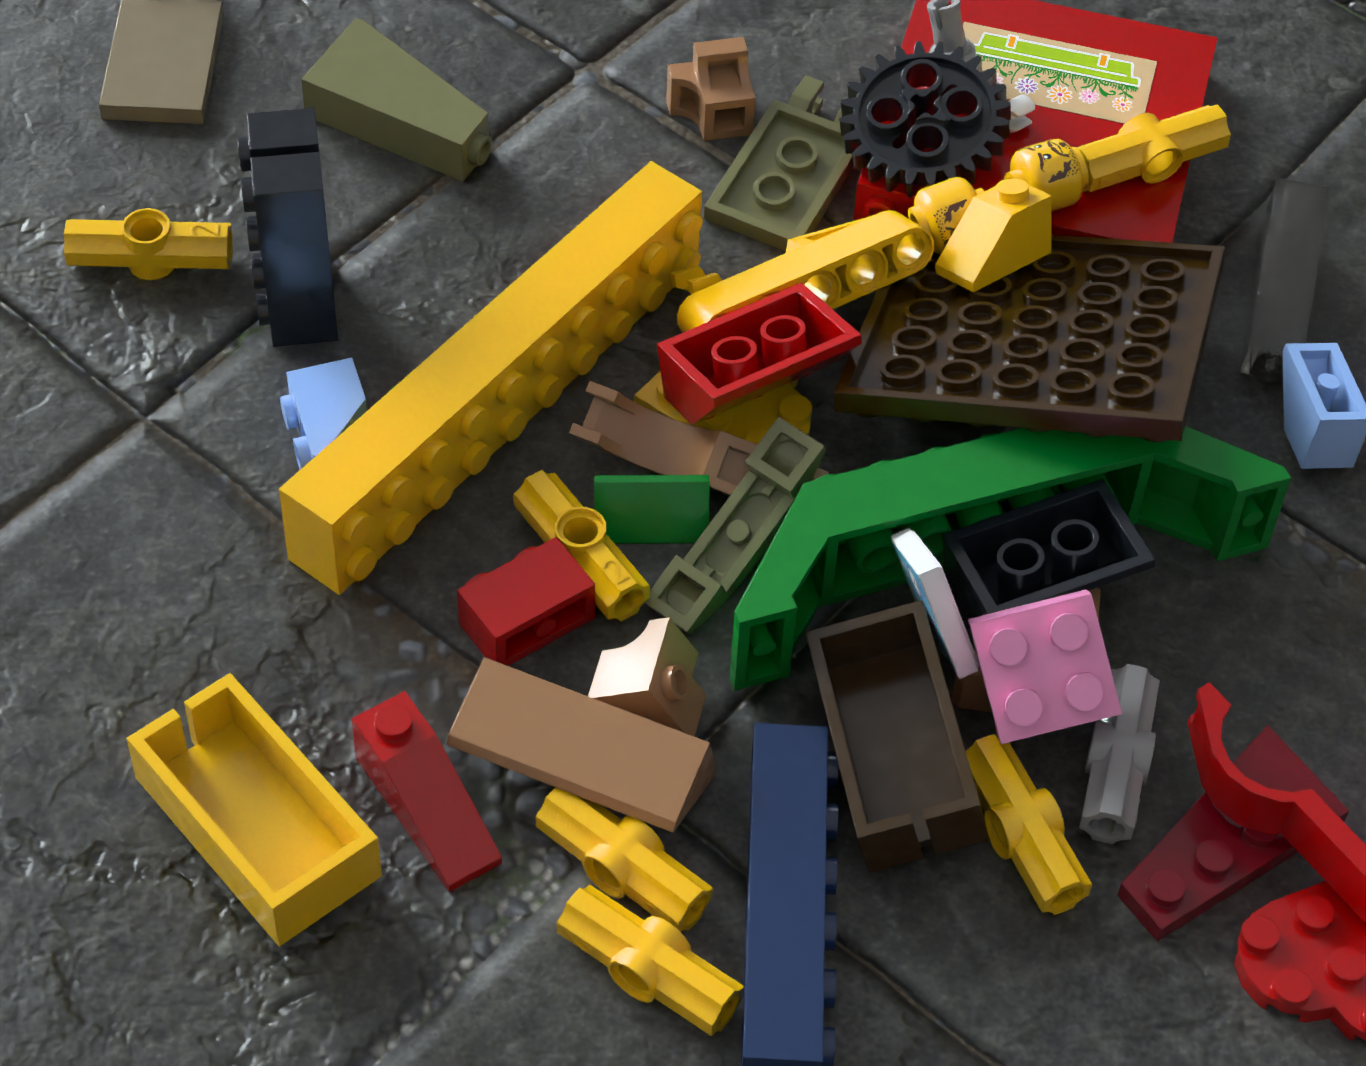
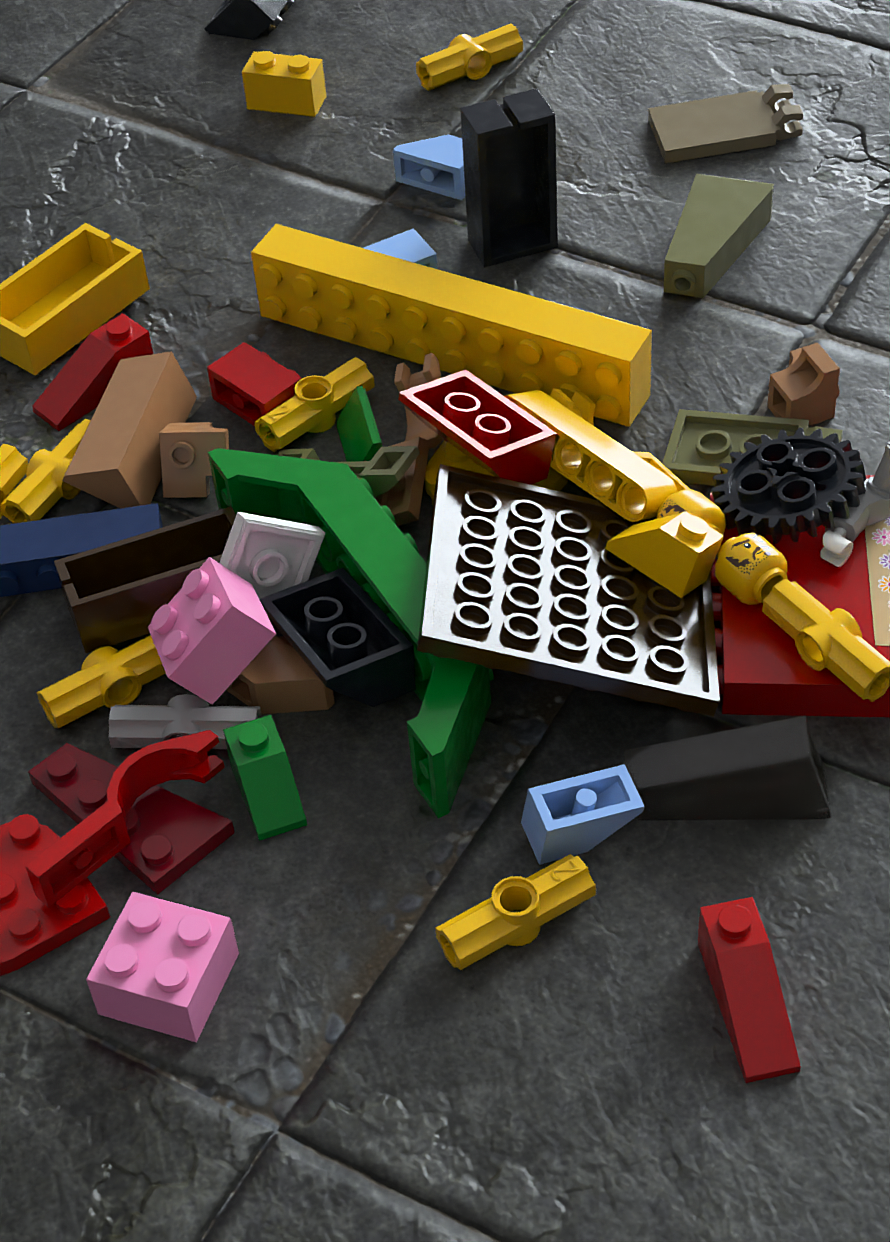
camera: 85 degrees right, 5 degrees down
none -> green slope [223,715,307,841]
none -> light blue slope [393,134,465,200]

